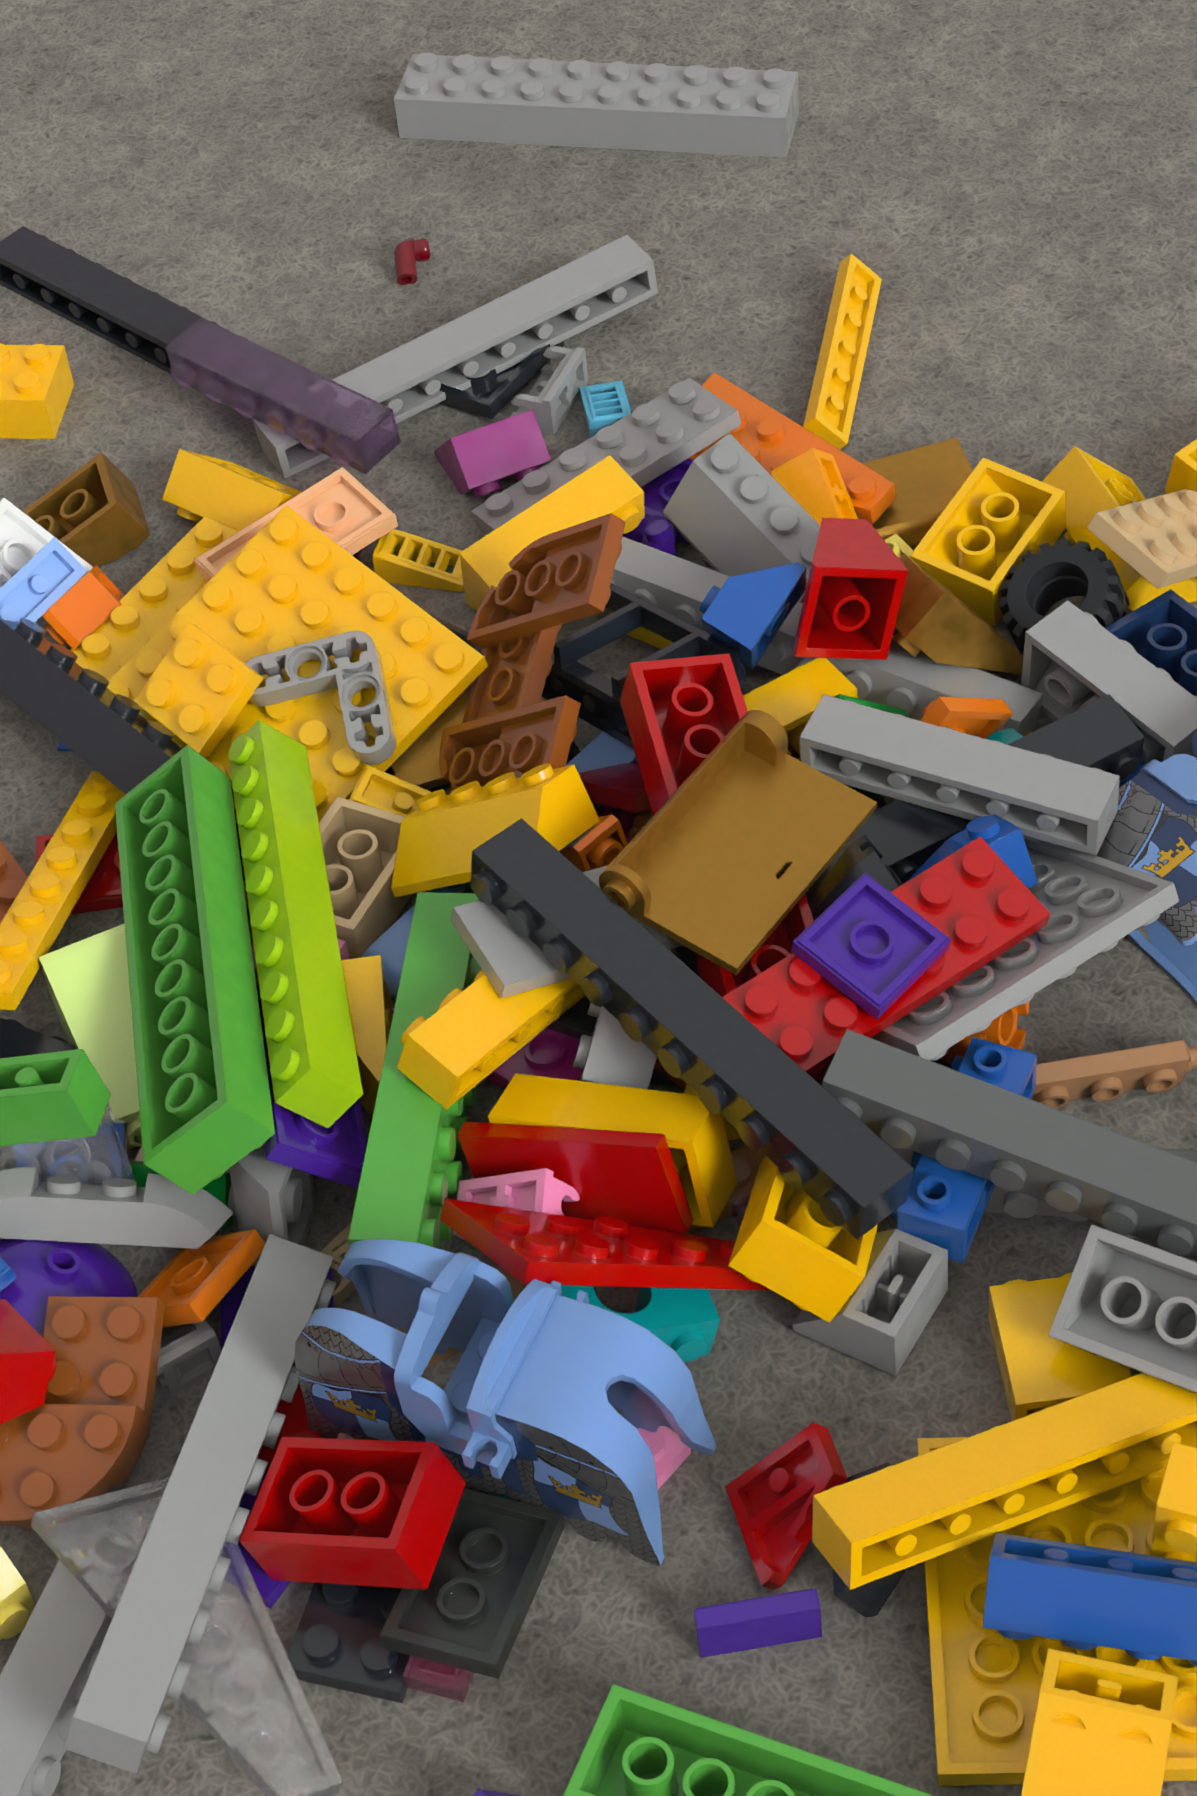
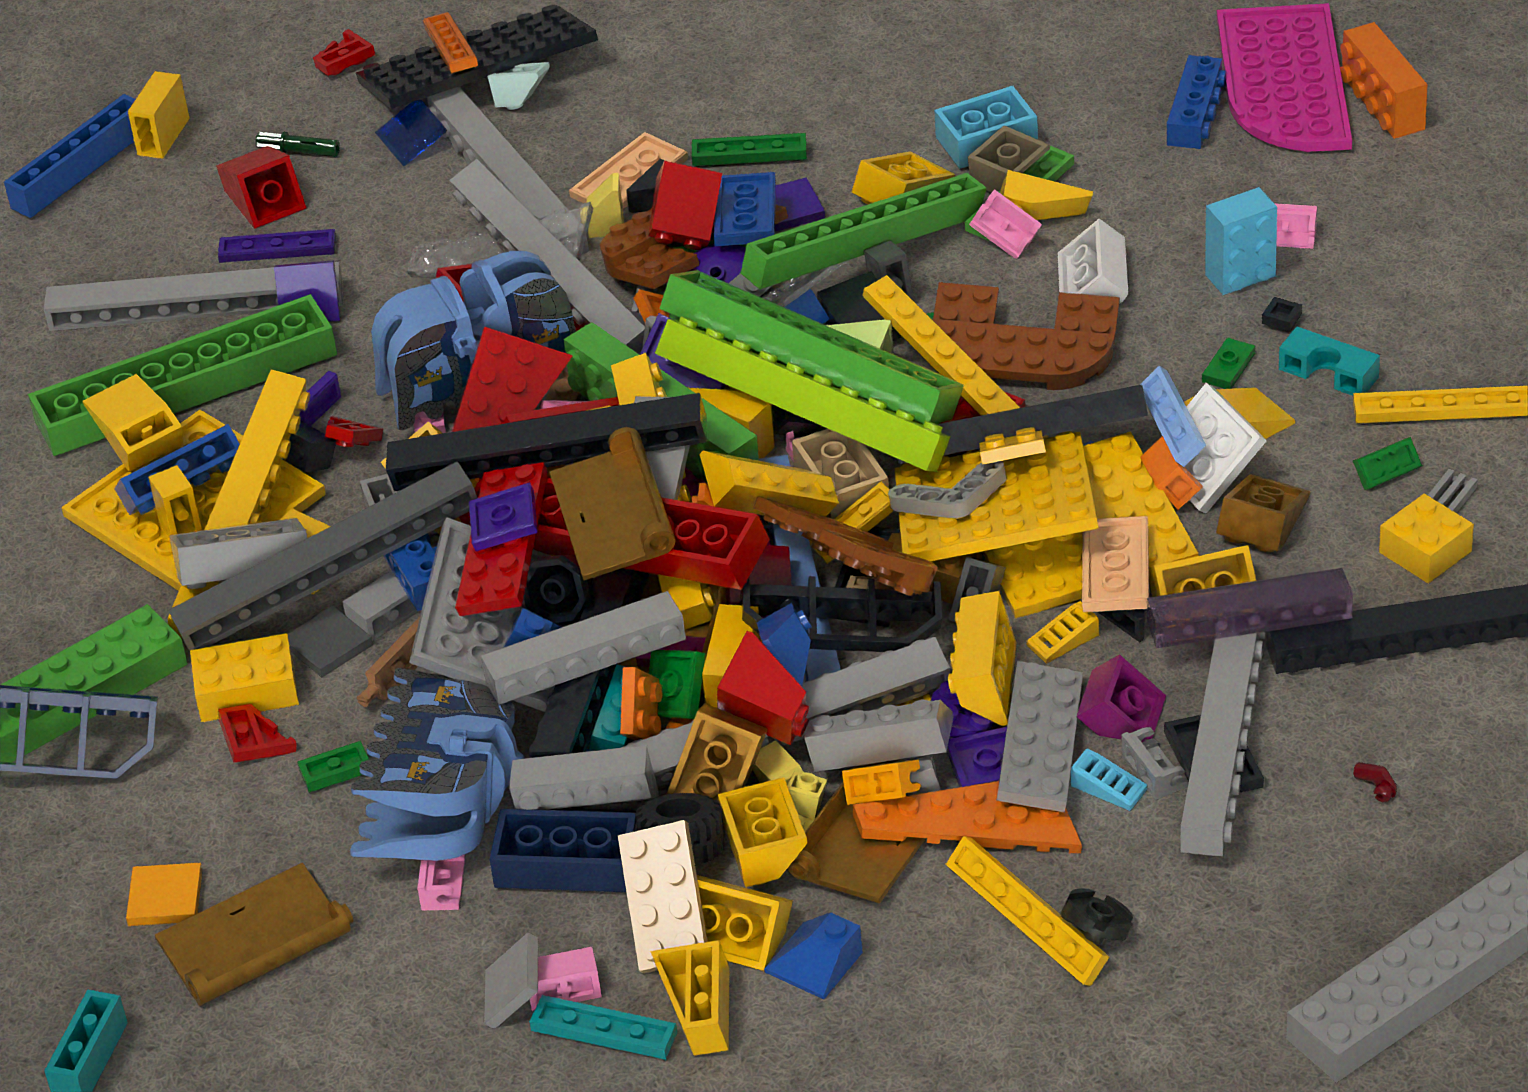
camera: 130 degrees right, 5 degrees down
none -> blue slope [764,912,863,999]
none -> pearl dark grey plate [1061,888,1133,944]

